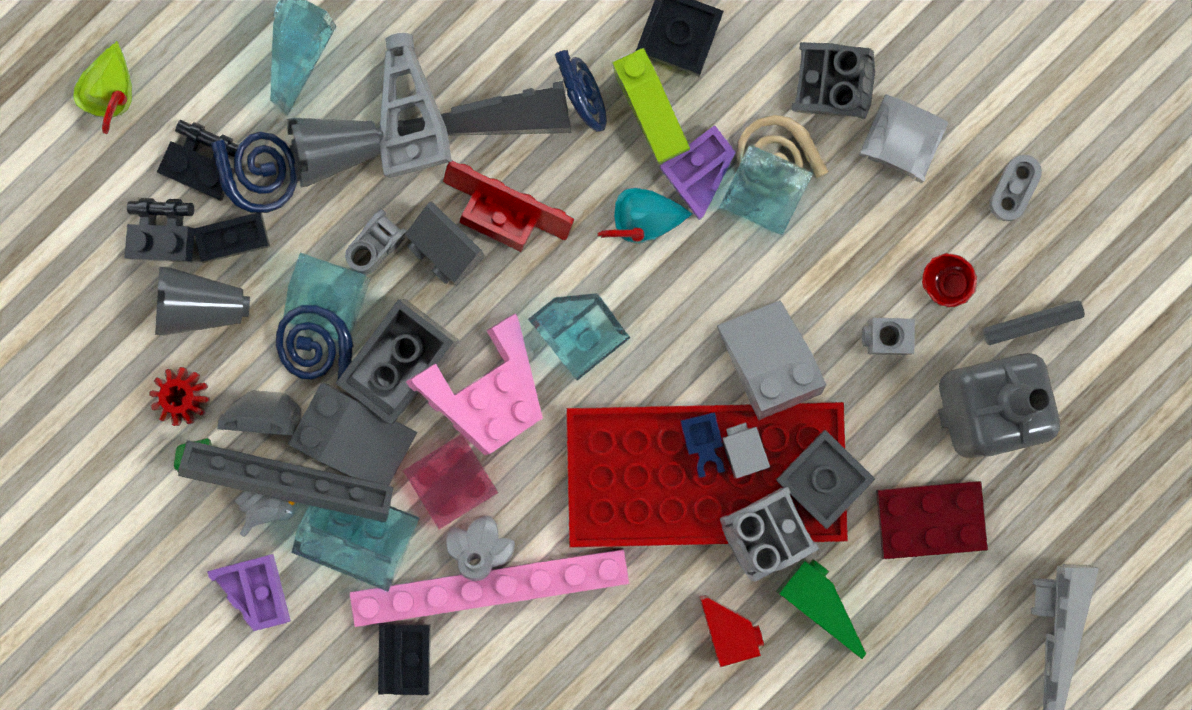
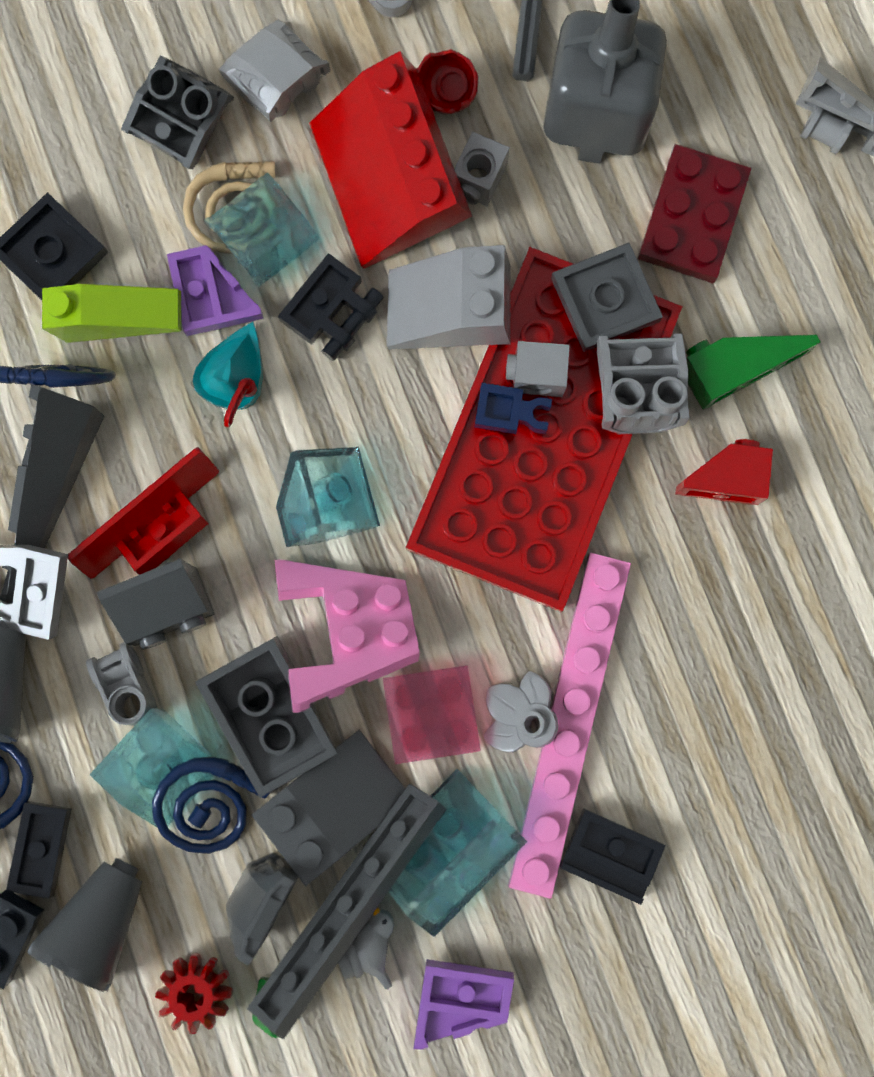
camera: 70 degrees left, 5 degrees down
none -> black plate [278,253,384,361]
none -> red slope [309,51,472,269]

